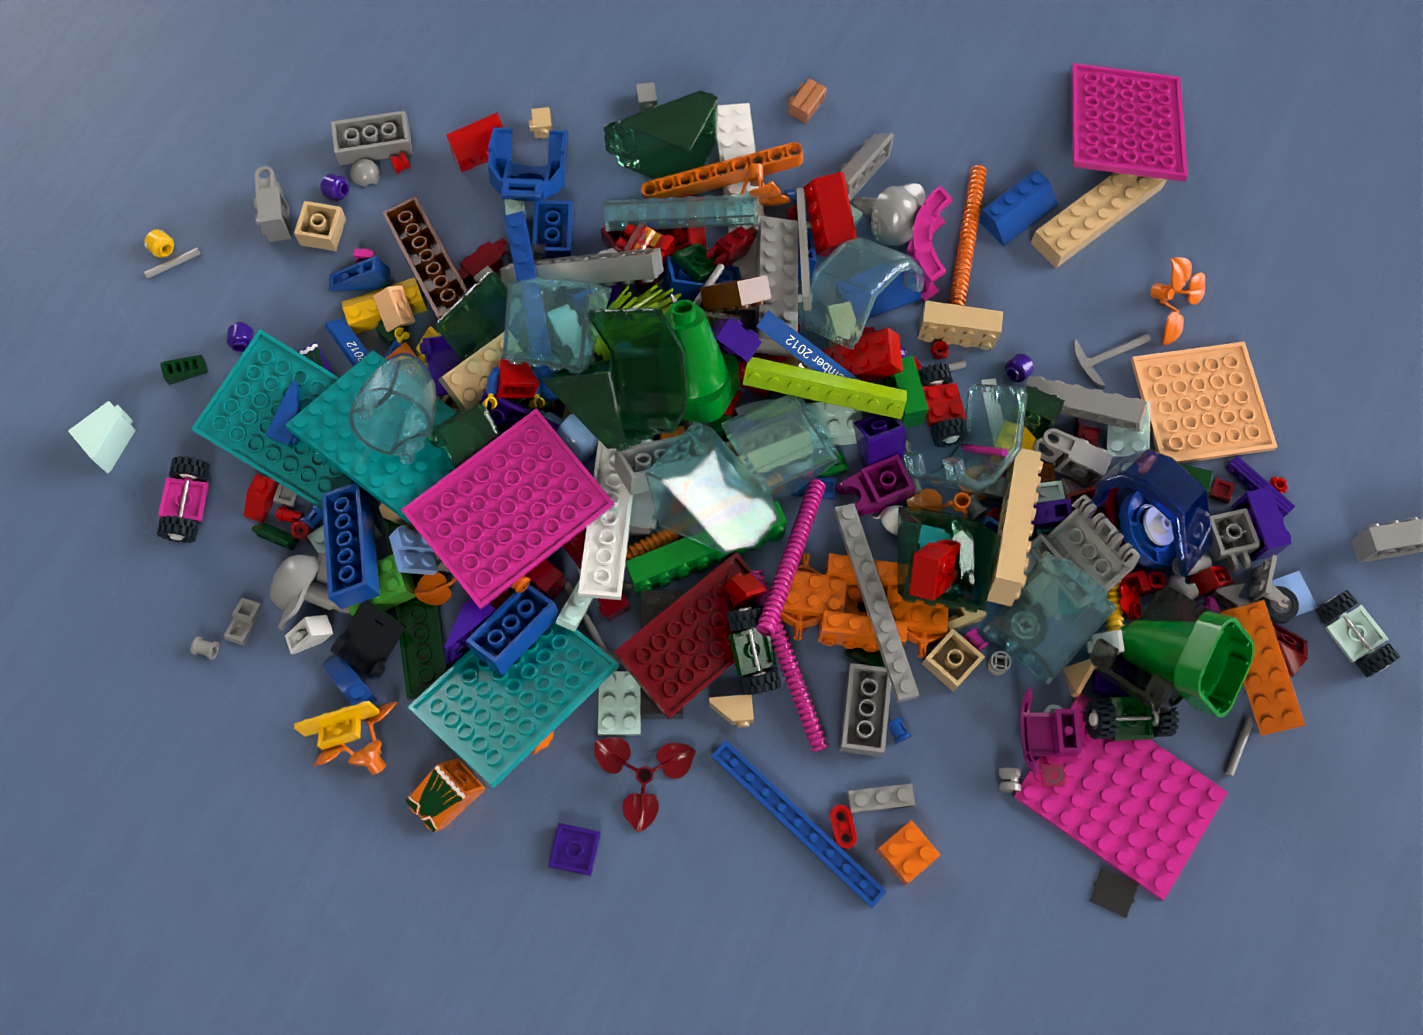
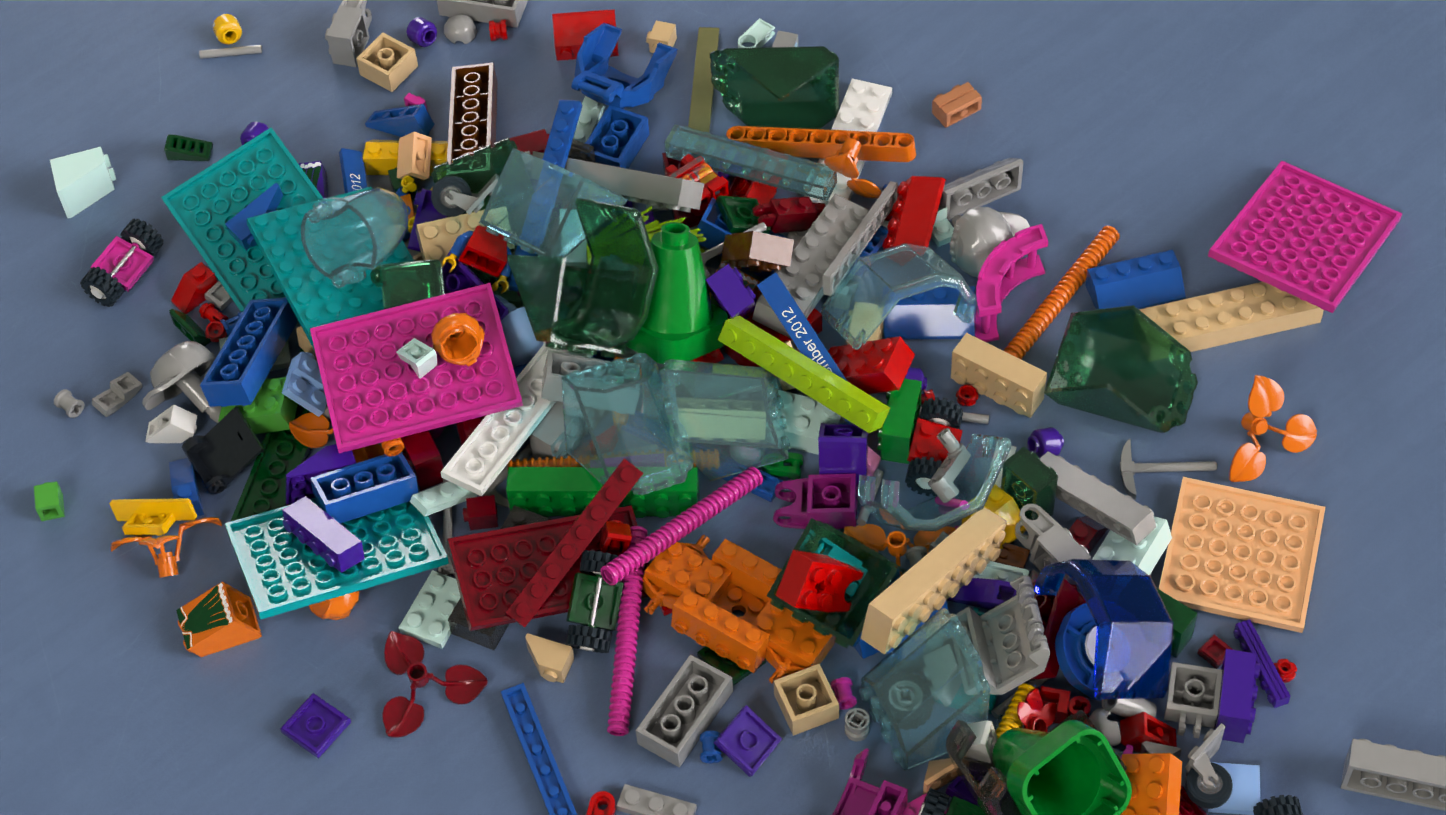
camera: 30 degrees right, 15 degrees down
light grey plate [834,503,919,703] -> none
tan slope [946,601,987,635] -> none
none -> bright green brick [34,481,65,521]
none -> brick [282,496,365,573]
none -> light aqua slope [396,338,438,378]
none -> plate [431,174,500,217]
none -> orange helmet [431,313,485,367]
none -> dark red plate [505,458,643,628]
none -> olive tile [686,27,720,155]
none -> dark purple plate [713,705,782,777]
none -> light aqua piece [738,18,775,56]
none -> light grey beam [928,428,971,503]
none -> clear green windscreen [1044,305,1198,433]

